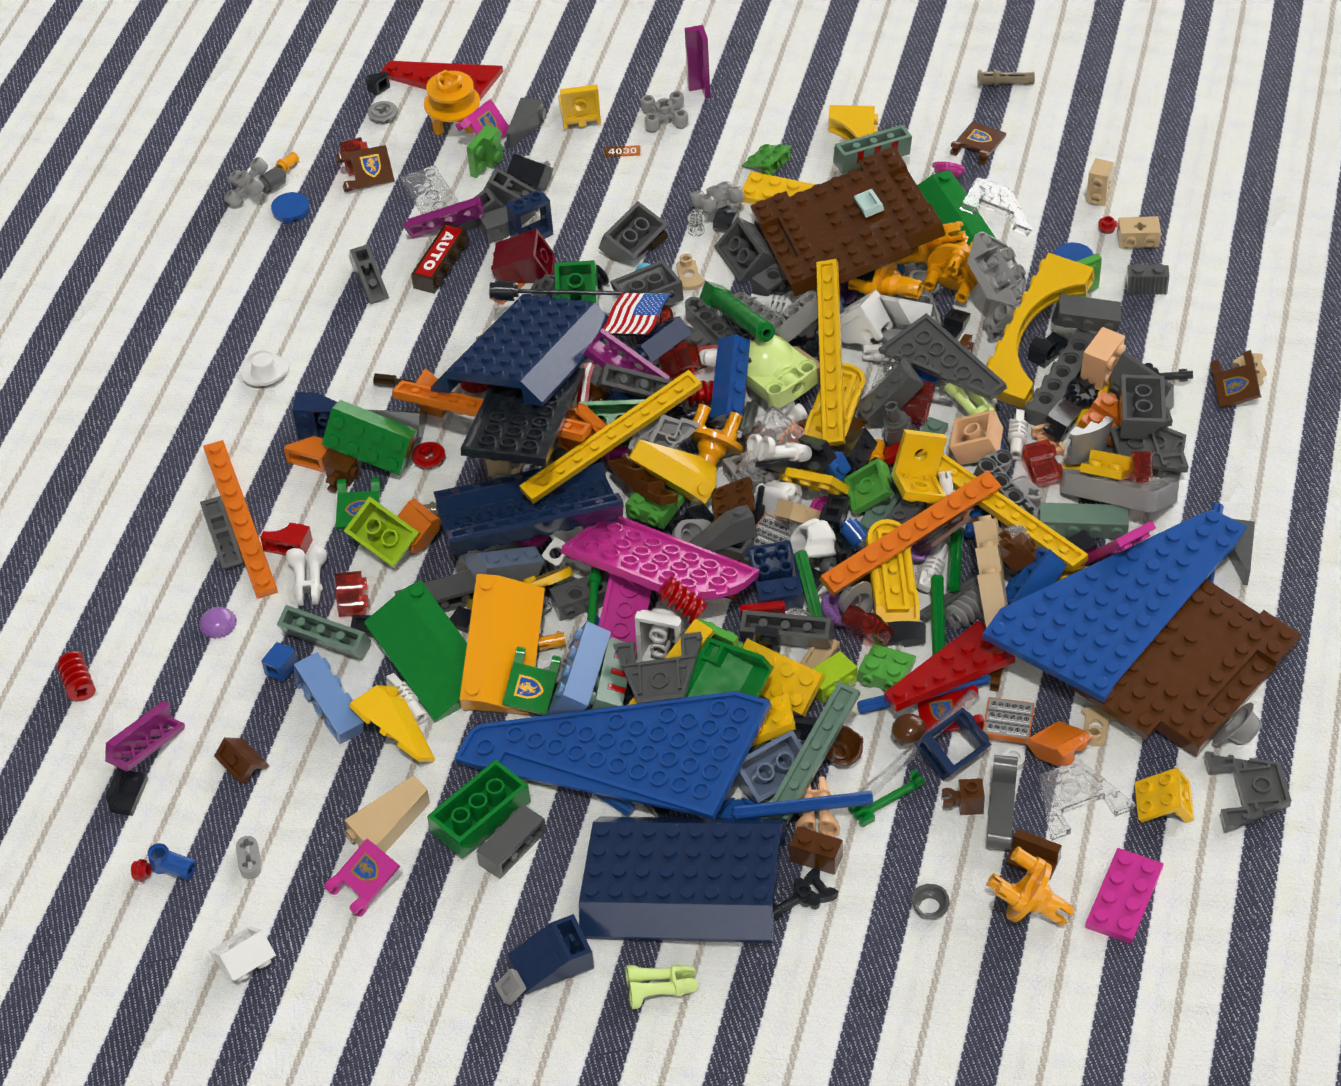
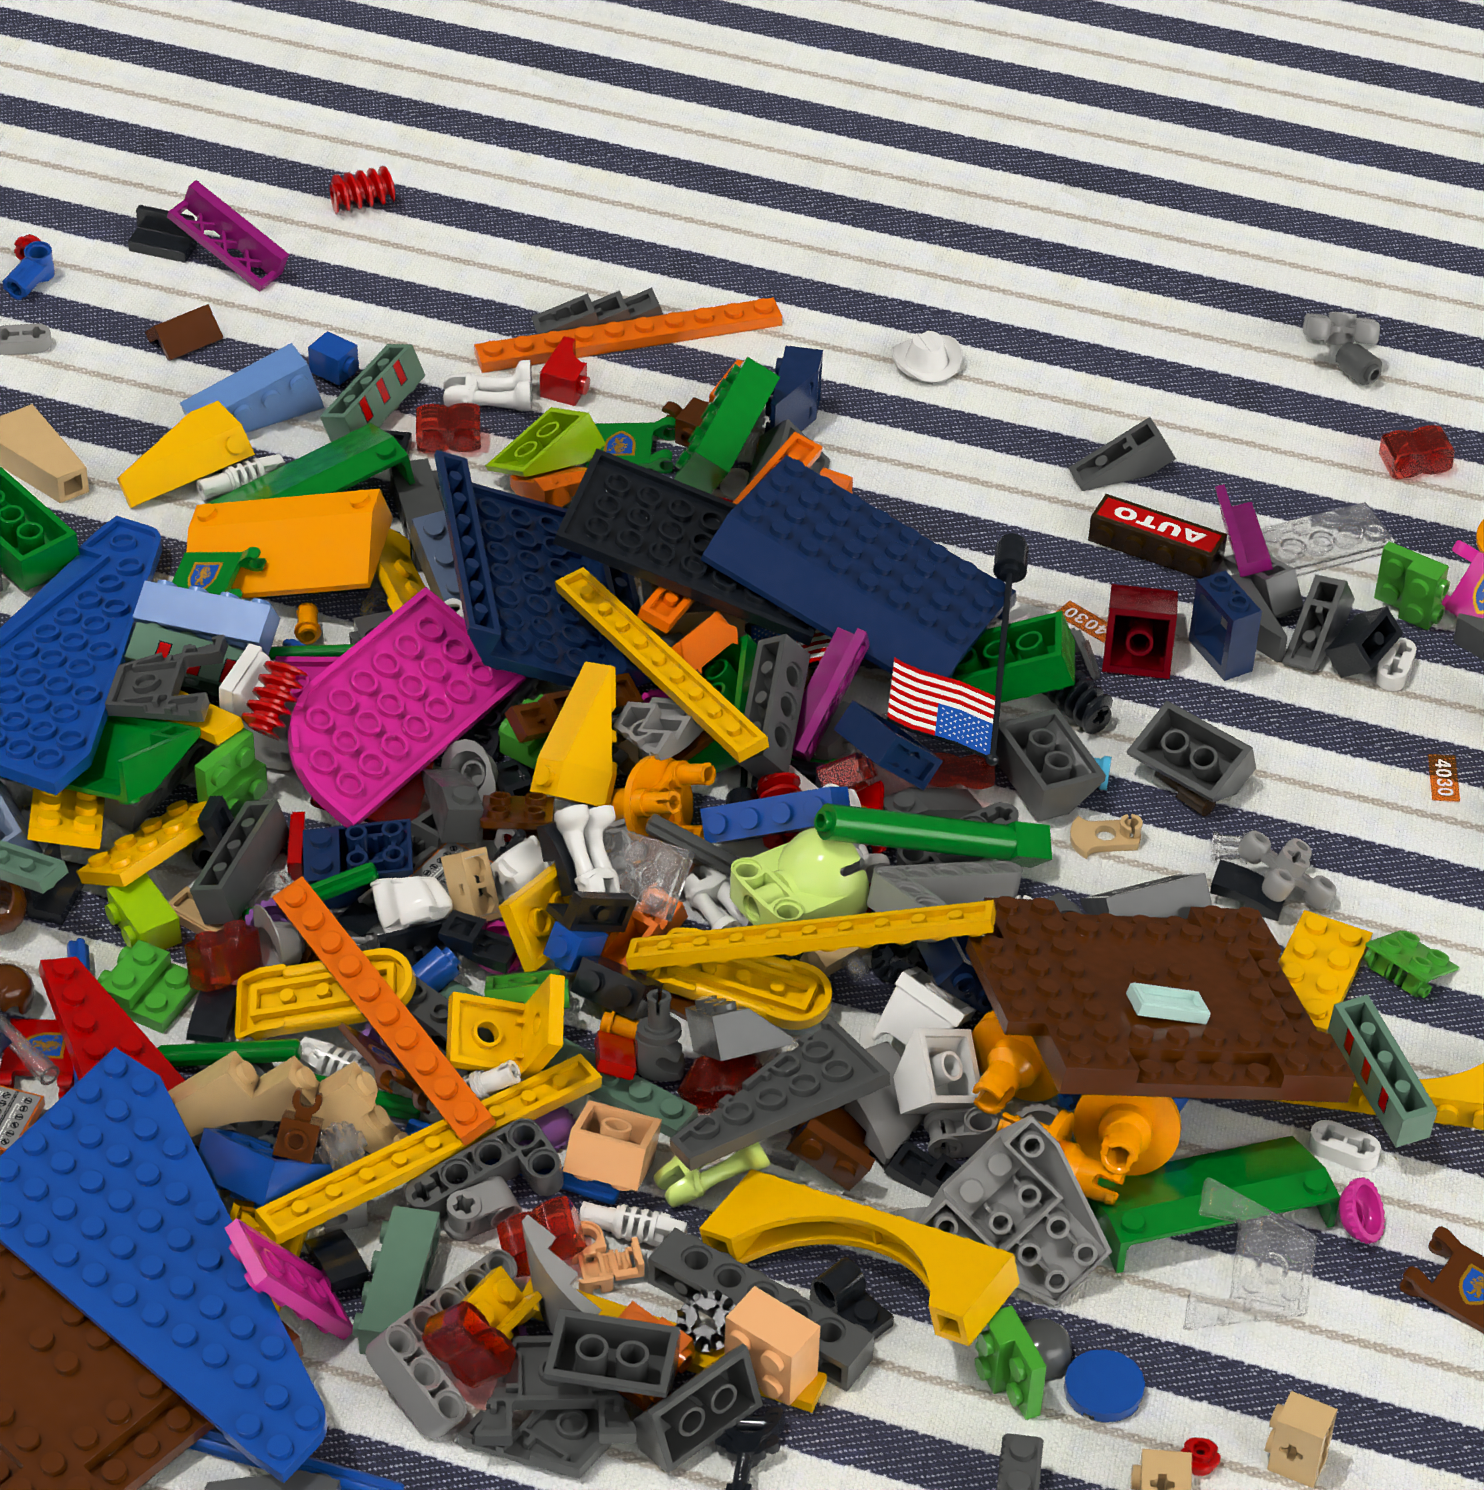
camera: 90 degrees right, 5 degrees down
medium lavender hat [199,607,237,639] -> none
blue tile [271,192,310,223] -> none
light orange pin [276,152,299,173] -> none
reddish brown flag [336,145,395,192] -> none
dark brown axle [373,373,415,387] -> none
black hinge [1043,397,1082,443] -> none
dark grey slope [1051,294,1121,332] -> none

